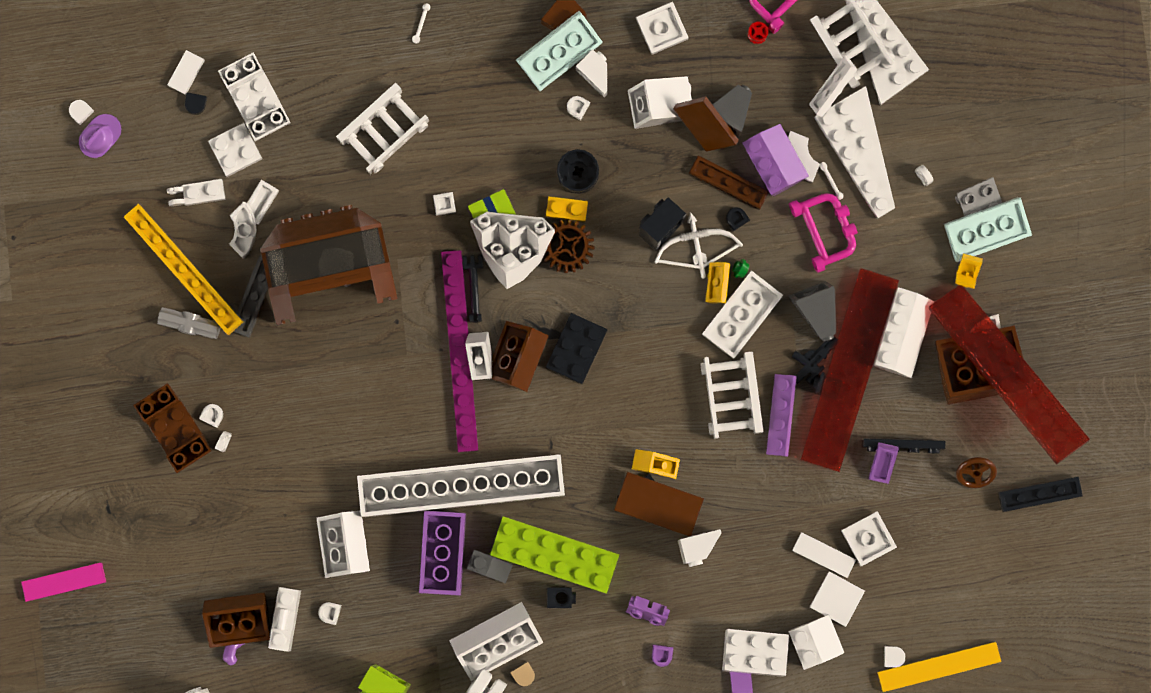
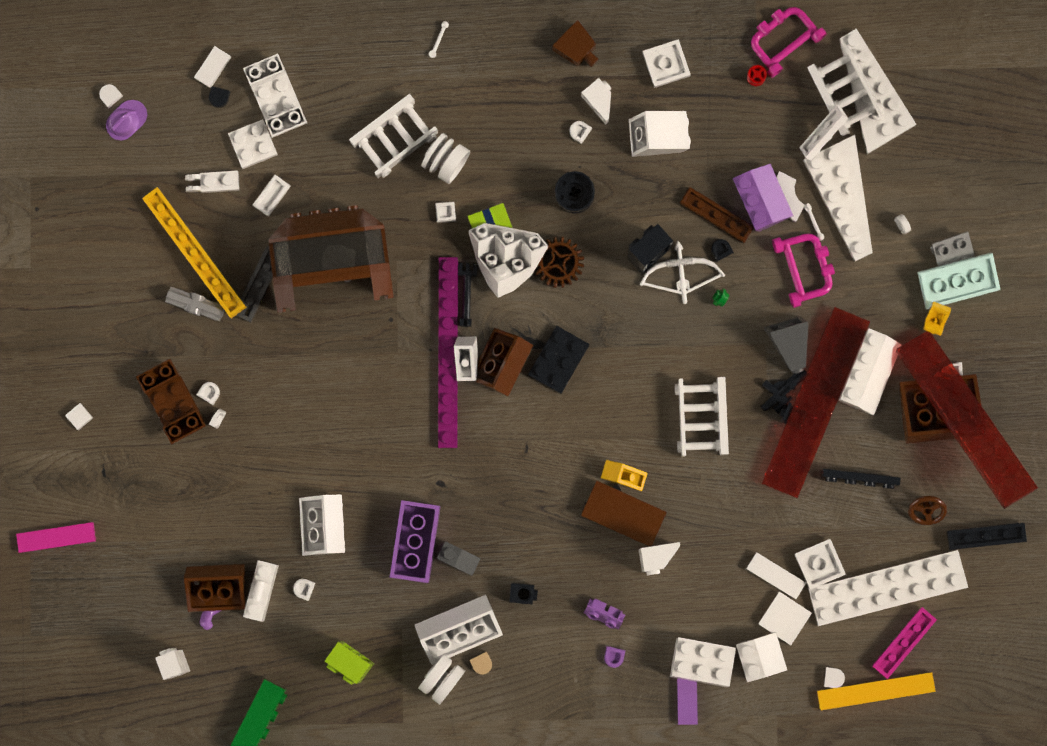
camera: 10 degrees right, 0 degrees up
white tile [229,202,256,258] -> none
white brick [357,455,565,517] -> none
lime brick [490,516,619,594] -> none
light aqua tile [516,11,603,91] -> none
yellow plate [546,196,588,222] -> none
reddish brown tile [673,96,739,152] -> none
white plate [702,271,783,359] -> none
yellow plate [706,262,730,303] -> none
dark grey slope [713,85,752,147] -> none
medium lavender plate [766,374,796,457] -> none
medium lavender tile [869,442,898,484] -> none
none -> white tile [65,403,93,430]
none -> white wheel [421,133,470,184]
none -> white plate [808,550,968,626]
none -> dark pink plate [872,607,937,679]

